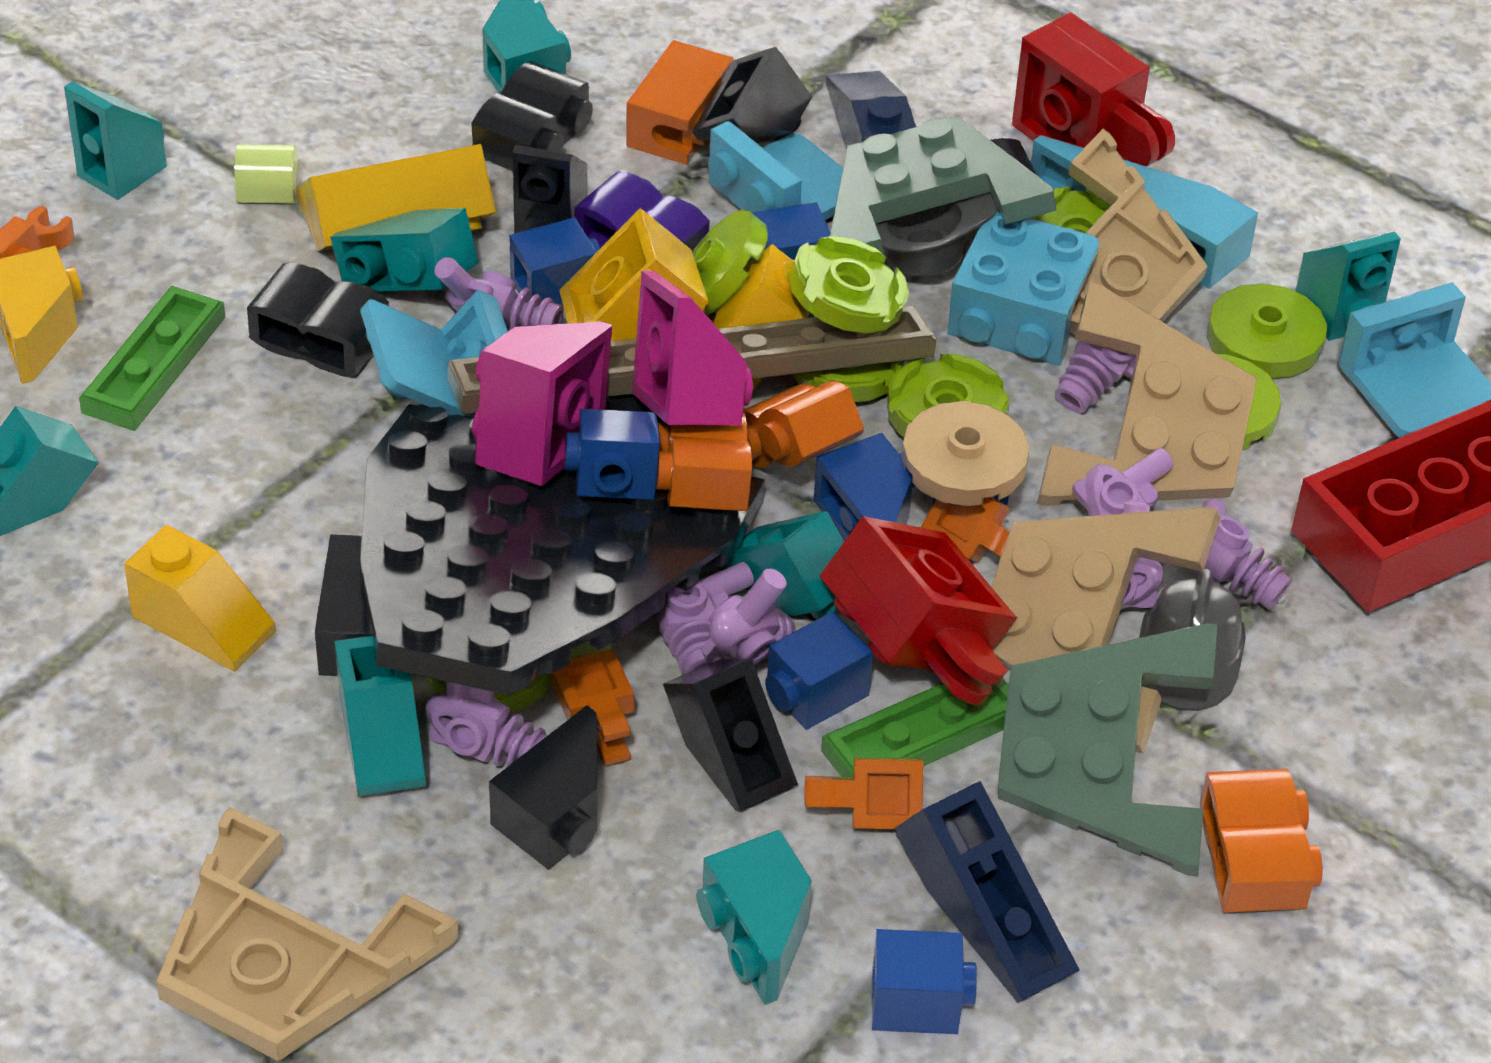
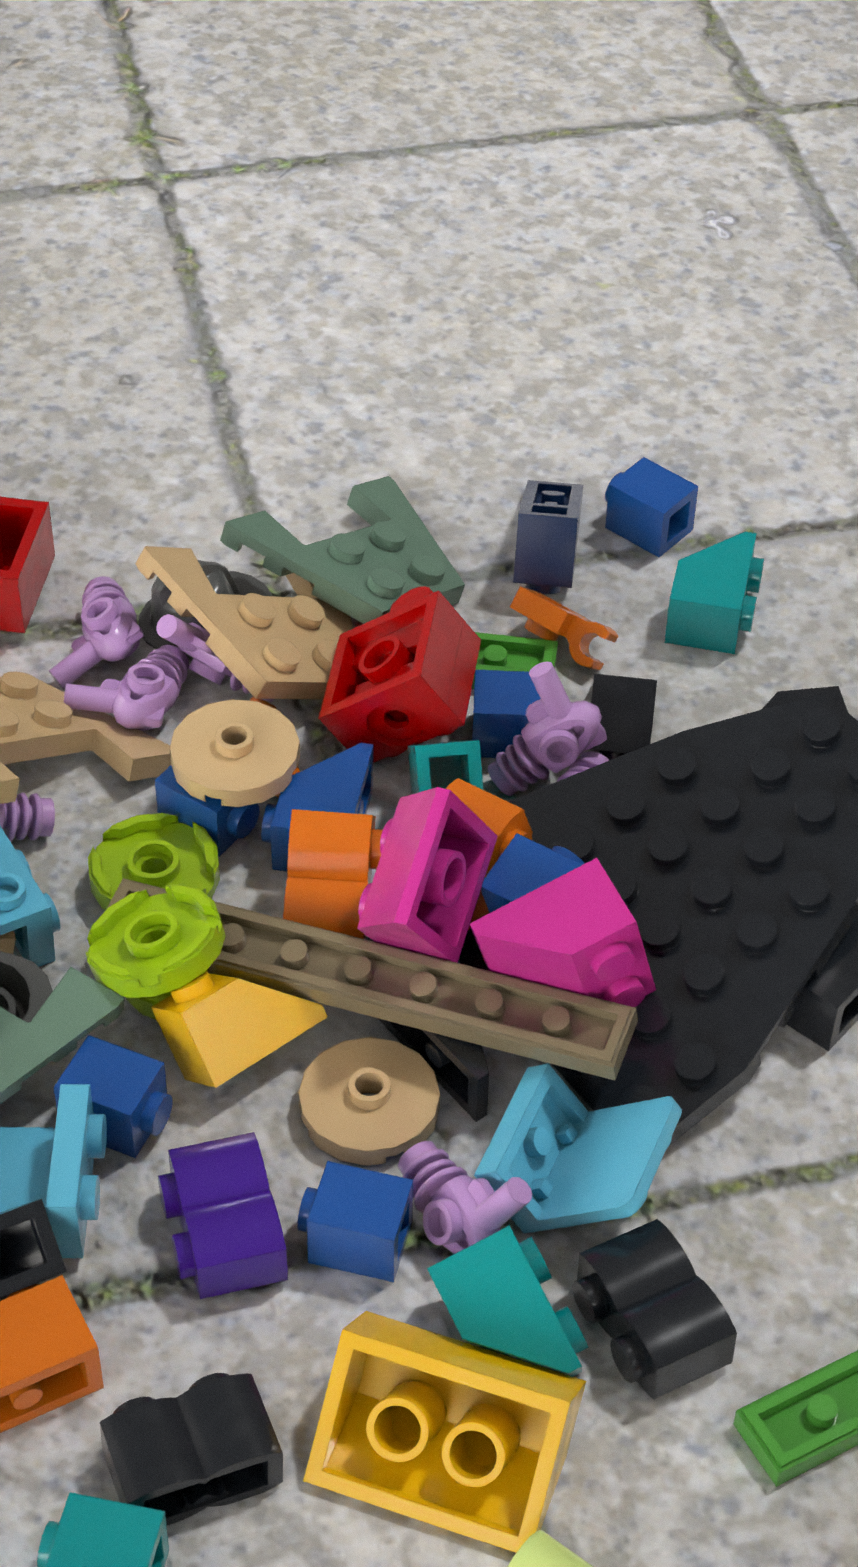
camera: 140 degrees left, 0 degrees up
black slope [512,145,588,234] -> none
yellow slope [559,208,709,341] -> none
lime plate [692,209,768,315] -> none
orange brick [1200,769,1323,913] -> none

